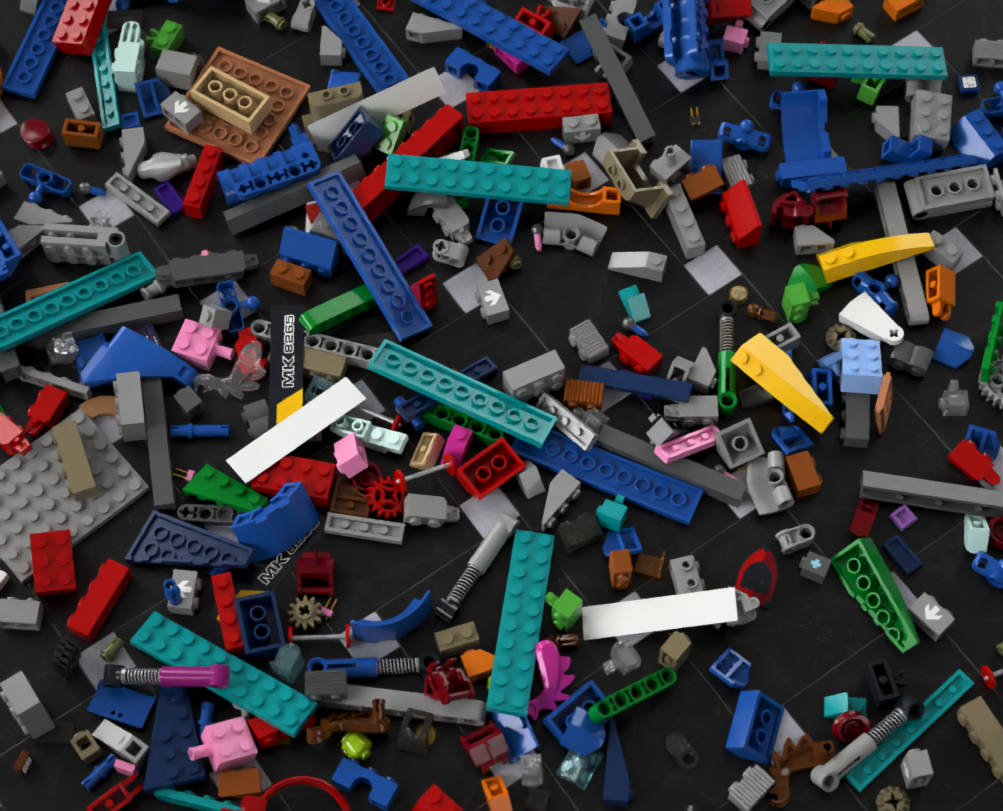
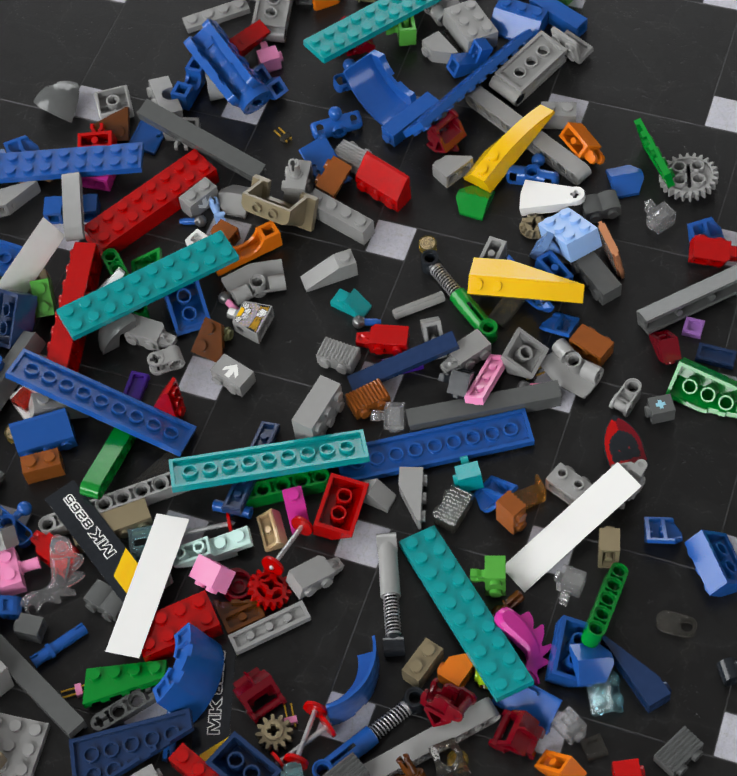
camera: 30 degrees left, 5 degrees down
light grey plate [535,392,599,451] -> none
light grey slope [687,347,718,395] -> none
reddish brown axle [746,303,779,322] -> none
light grey brick [754,31,782,70] -> none
dark red piece [769,190,814,231] -> none
bright green brick [782,282,820,323] -> none
none -> light grey beam [61,172,85,242]
none -> light blue arm [209,196,226,223]
none -> torso [227,301,274,344]
none -> red axle [283,701,328,770]
none -> light grey axle [392,291,445,319]

